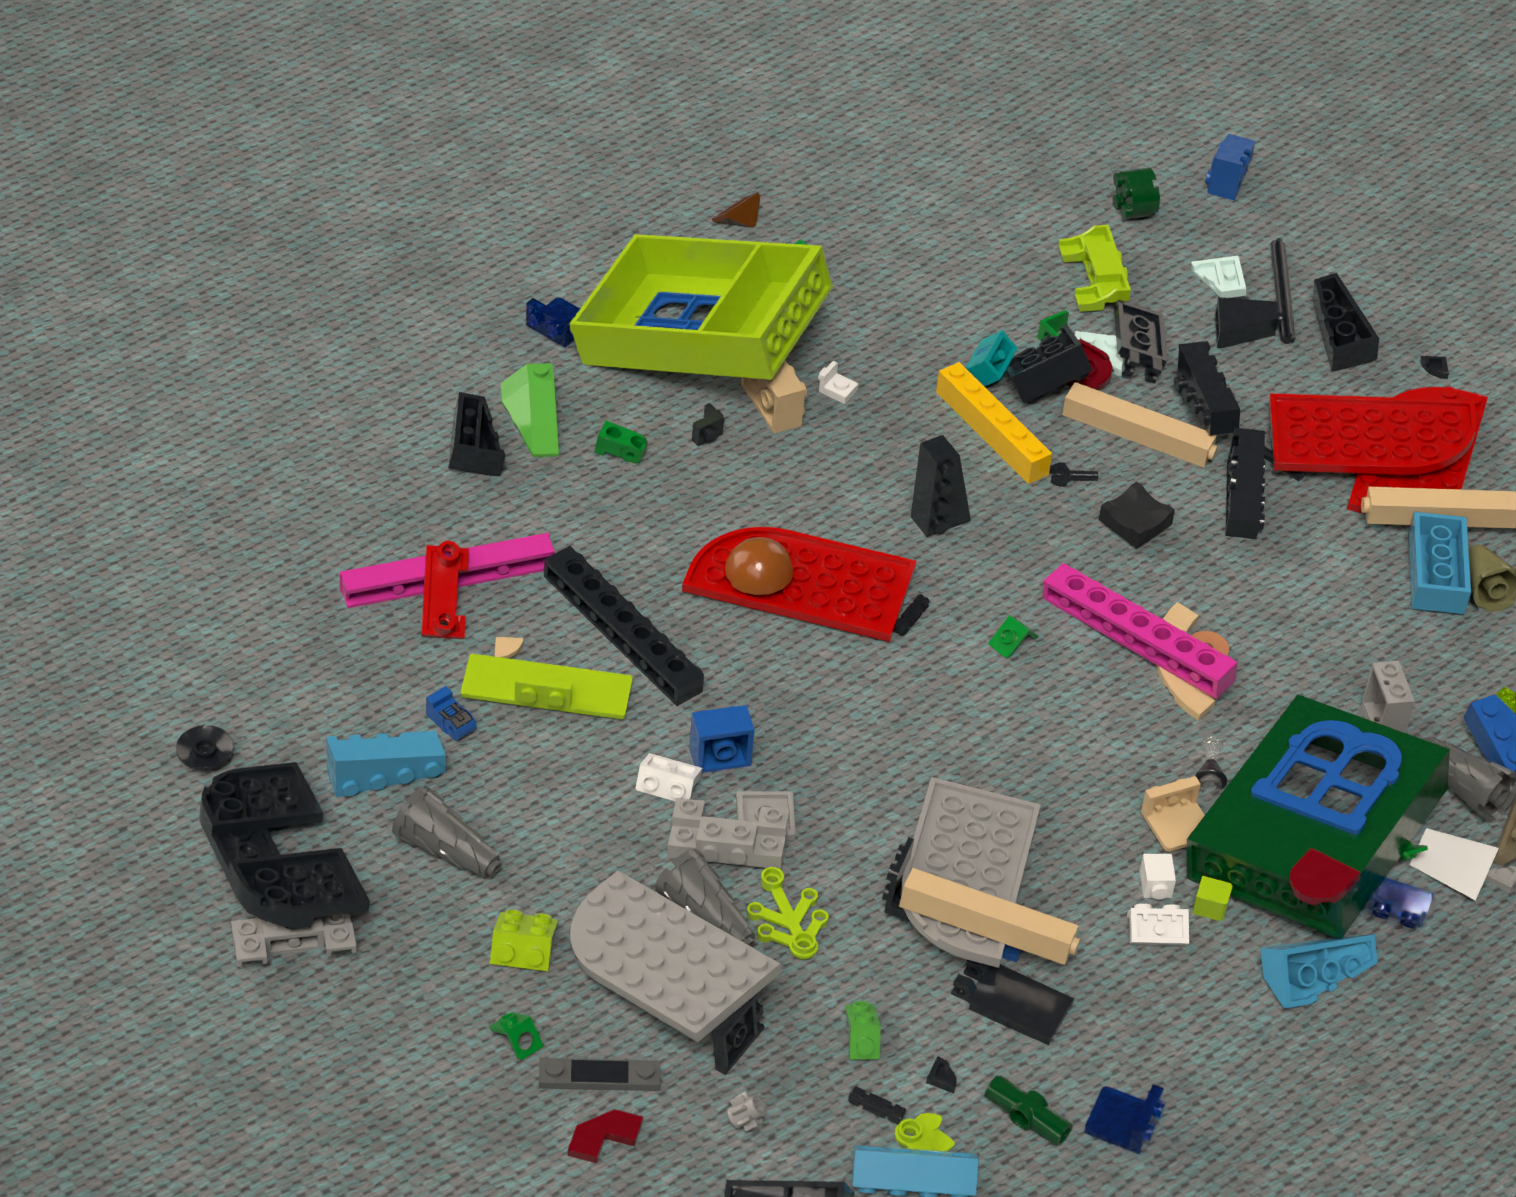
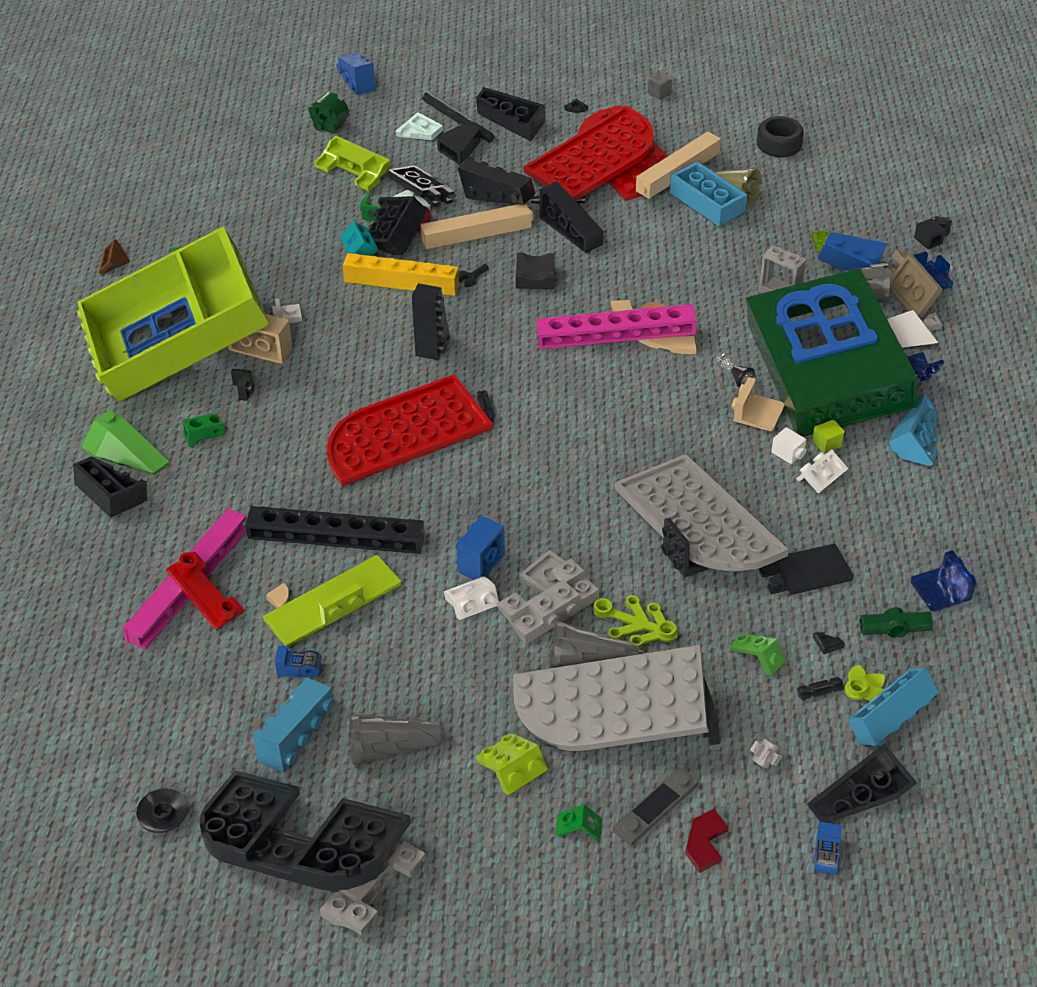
camera: 40 degrees left, 0 degrees up
clear blue bracket [526,297,580,347] -> none
dark orange cylinder [724,537,794,595] -> none
tan brick [899,868,1080,965] -> none
green bracket [988,615,1039,659] -> none
dark red tile [1290,848,1360,905] -> none

